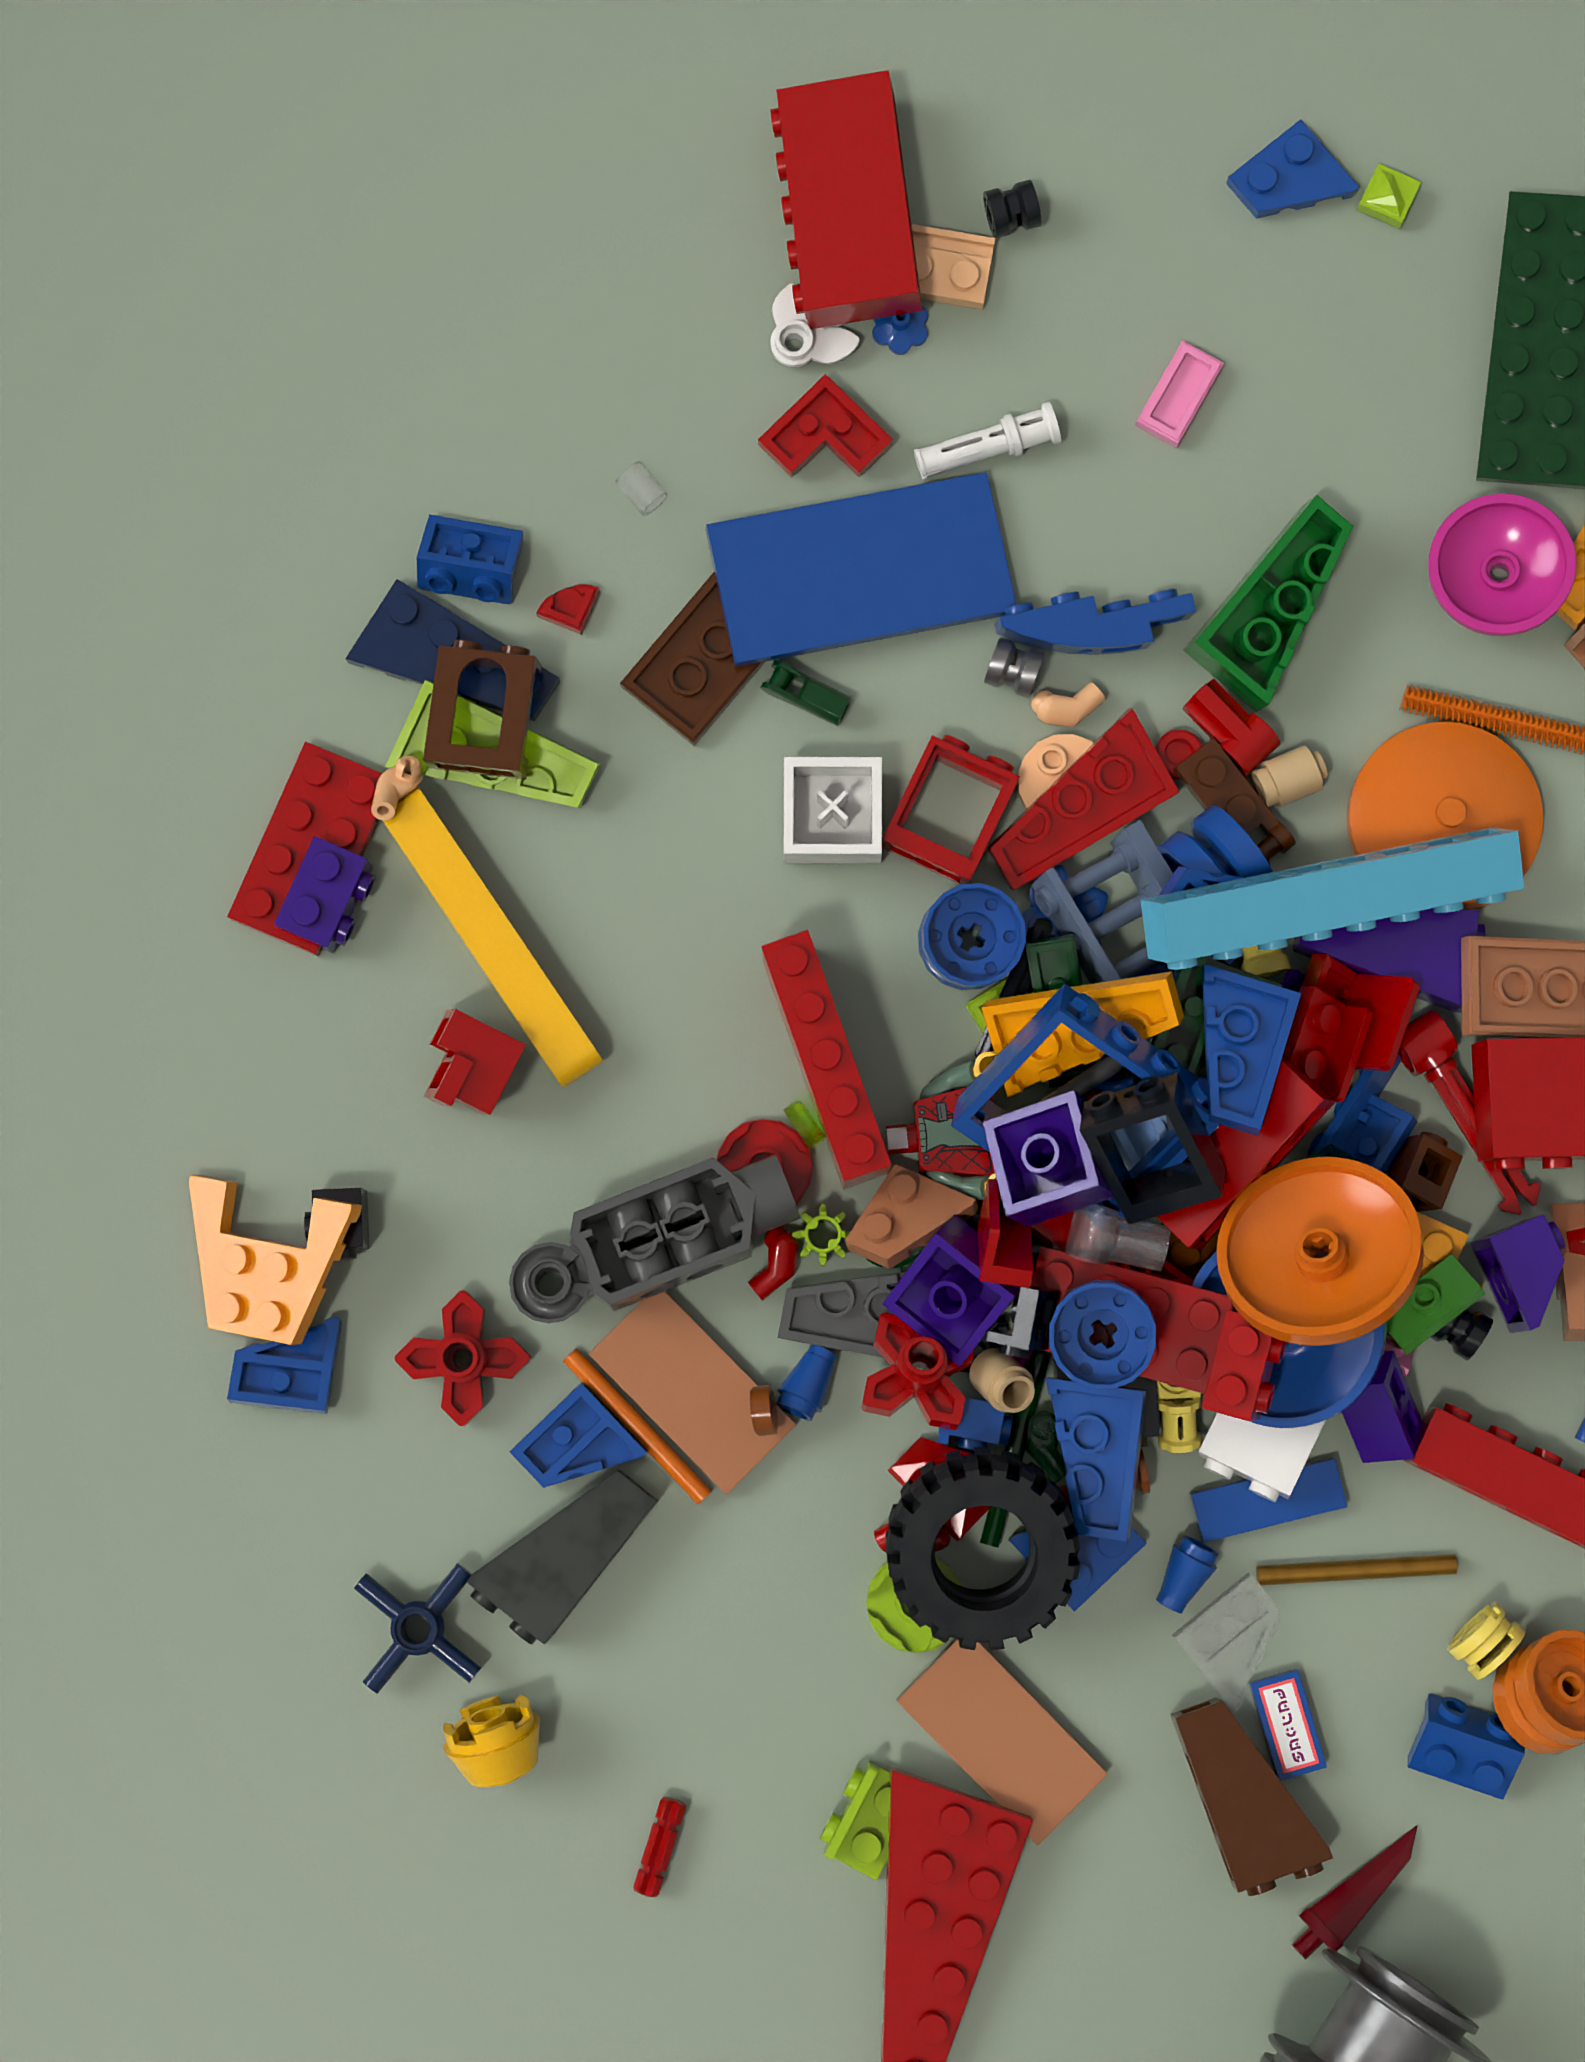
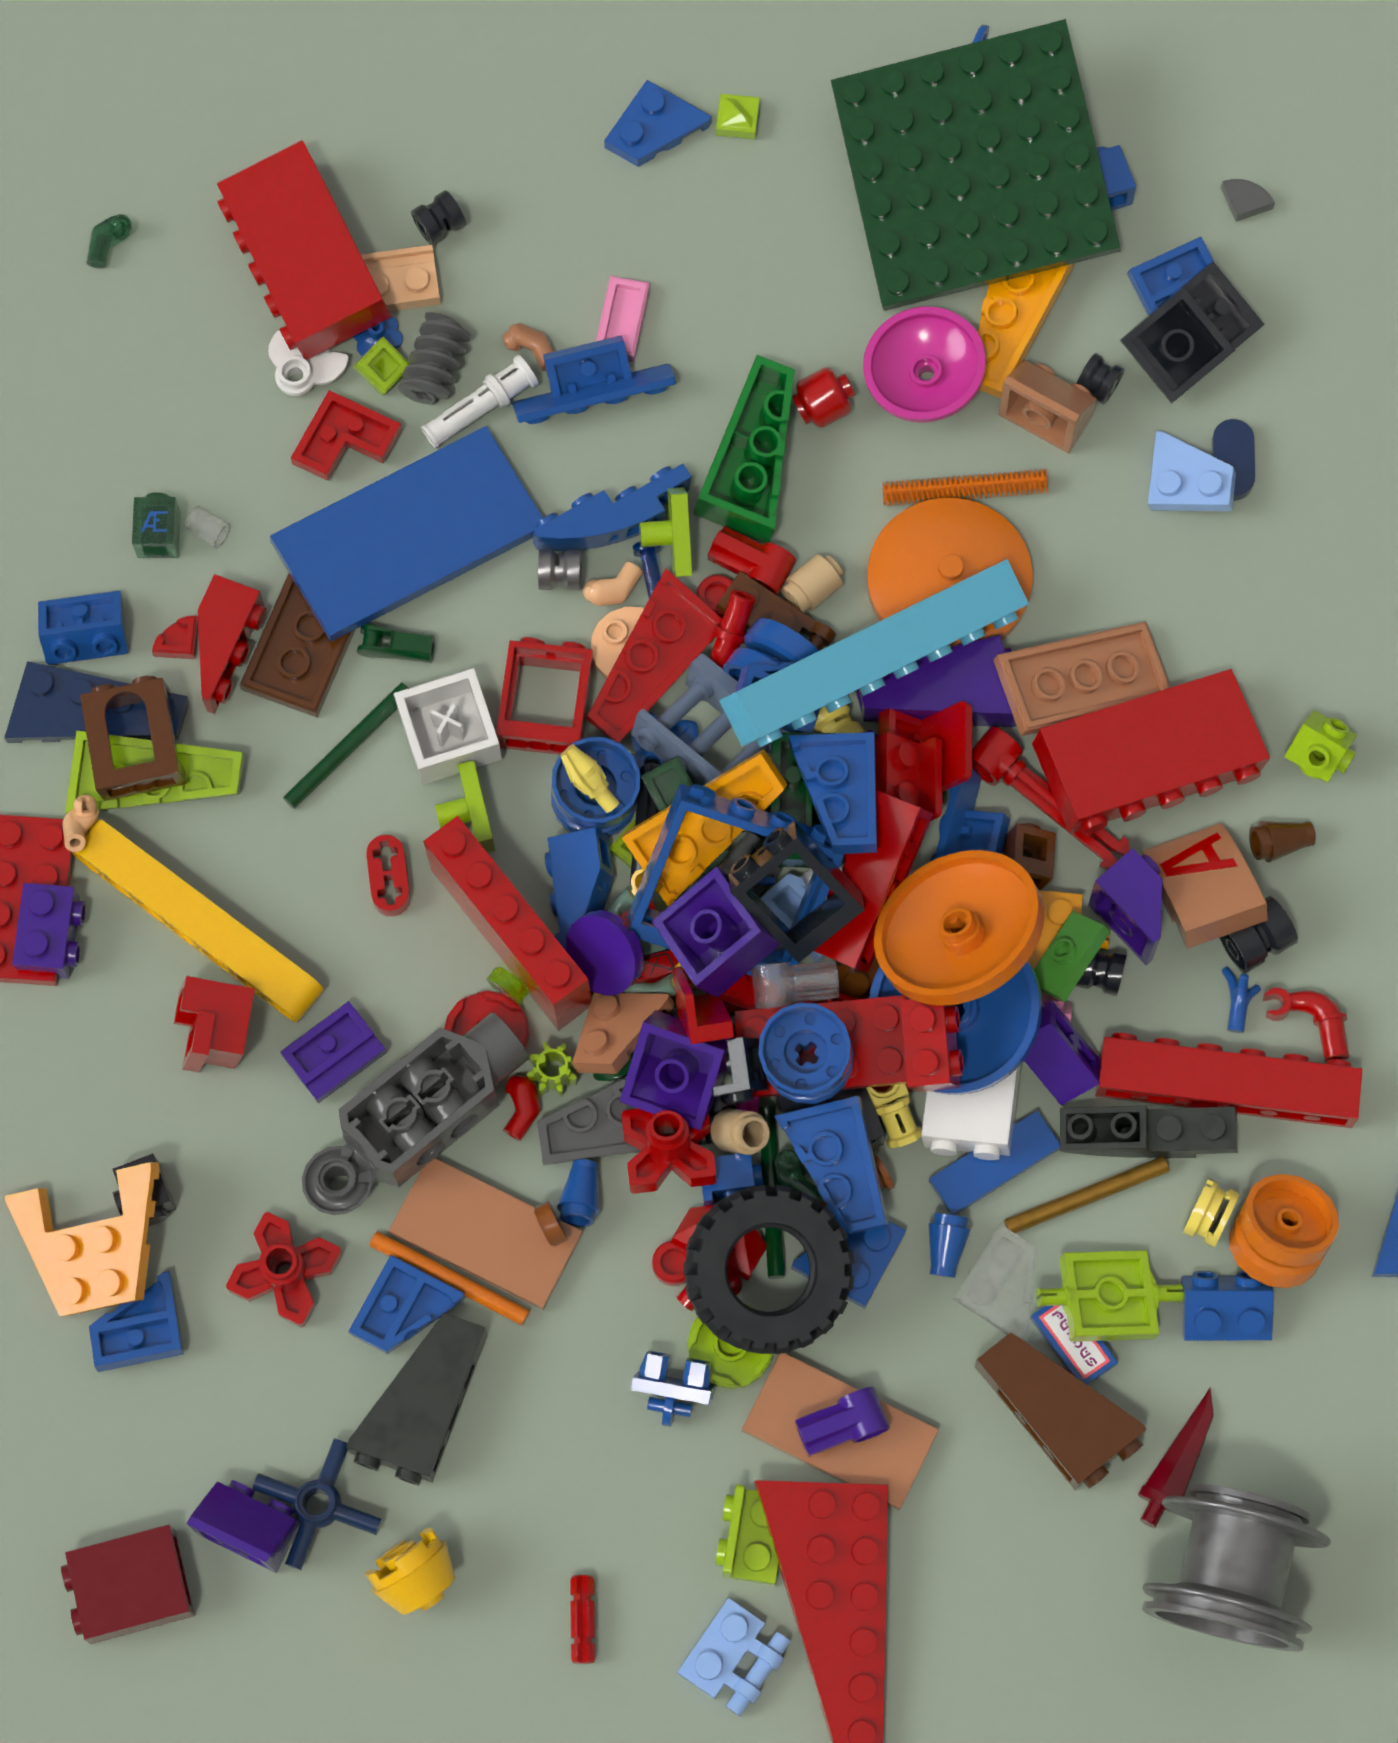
camera: 20 degrees left, 10 degrees down
none -> dark red brick [61,1524,195,1644]
none -> clear green arm [86,214,132,269]
none -> clear green brick [132,492,181,558]
none -> dark purple slope [186,1480,300,1573]
none -> red slope [197,574,267,714]
none -> dark purple plate [280,1001,387,1104]
none -> dark green bar [283,682,409,809]
none -> lime tile [353,337,410,395]
none -> red beam [366,835,411,917]
none -> dark grey piece [398,312,472,405]
none -> lime tile [435,760,495,853]
none -> nougat arm [503,323,555,371]
none -> blue bracket [512,335,676,424]
none -> blue slope [545,827,614,950]
none -> light yellow piece [560,744,620,813]
none -> dark purple tile [566,910,644,996]
none -> hips [631,1350,715,1427]
none -> clear blue piece [632,541,662,598]
none -> lime tile [639,487,692,577]
none -> red tile [652,1241,687,1286]
none -> light blue plate [677,1598,791,1717]
none -> red pin [710,590,756,669]
none -> red head [792,367,856,428]
none -> dark purple piece [795,1386,890,1457]
none -> lime plate [1036,1250,1184,1342]
none -> pearl dark grey slope [1060,1105,1238,1158]

